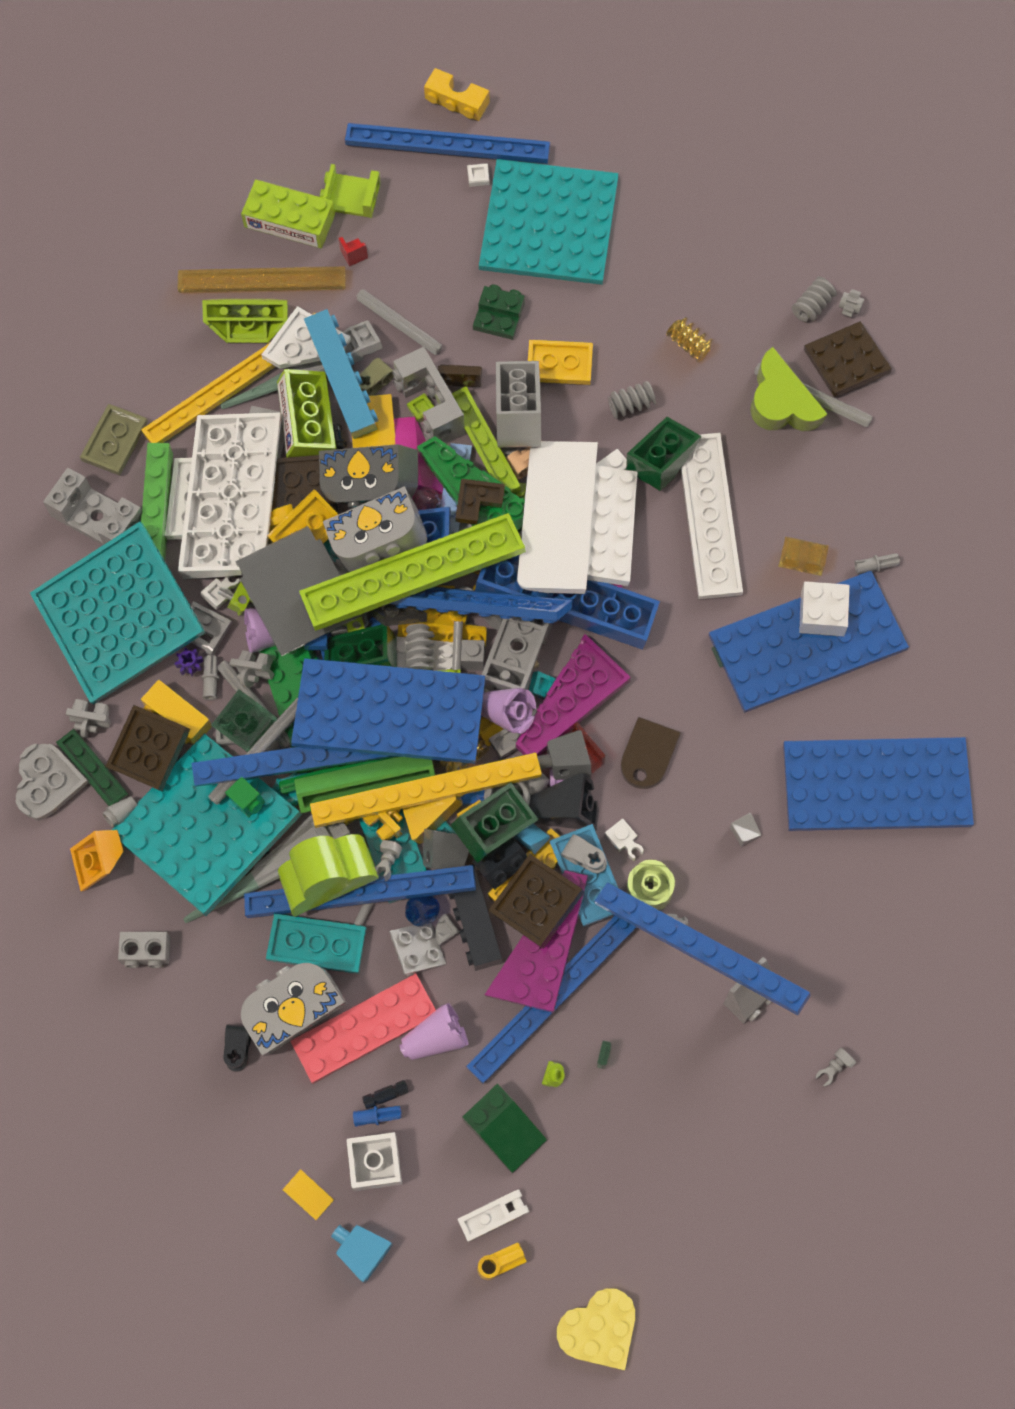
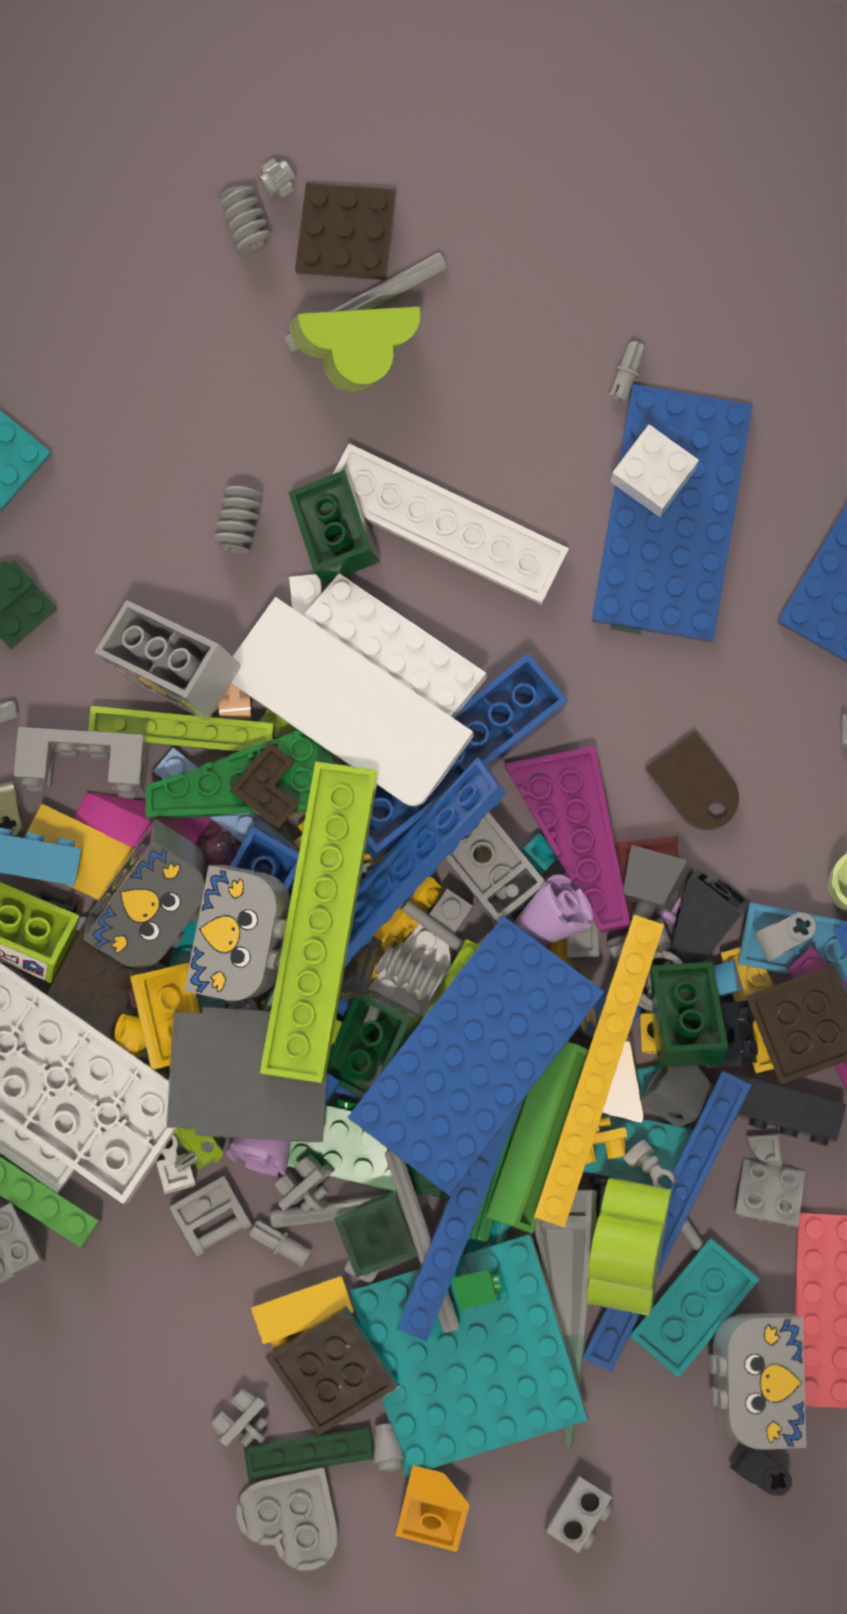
camera: 60 degrees left, 10 degrees up
teal plate [30,522,206,704] -> none
dark purple gear [174,648,203,677] -> none
clear blue head [405,896,440,927] -> none
lime tile [407,393,434,423] -> none
dark brown bracket [438,364,482,387] -> none
yellow plate [528,340,593,385] -> none
white plate [605,819,643,861] -> none
clear yellow piece [666,317,713,362] -> none
clear yellow brick [778,537,829,576] -> none

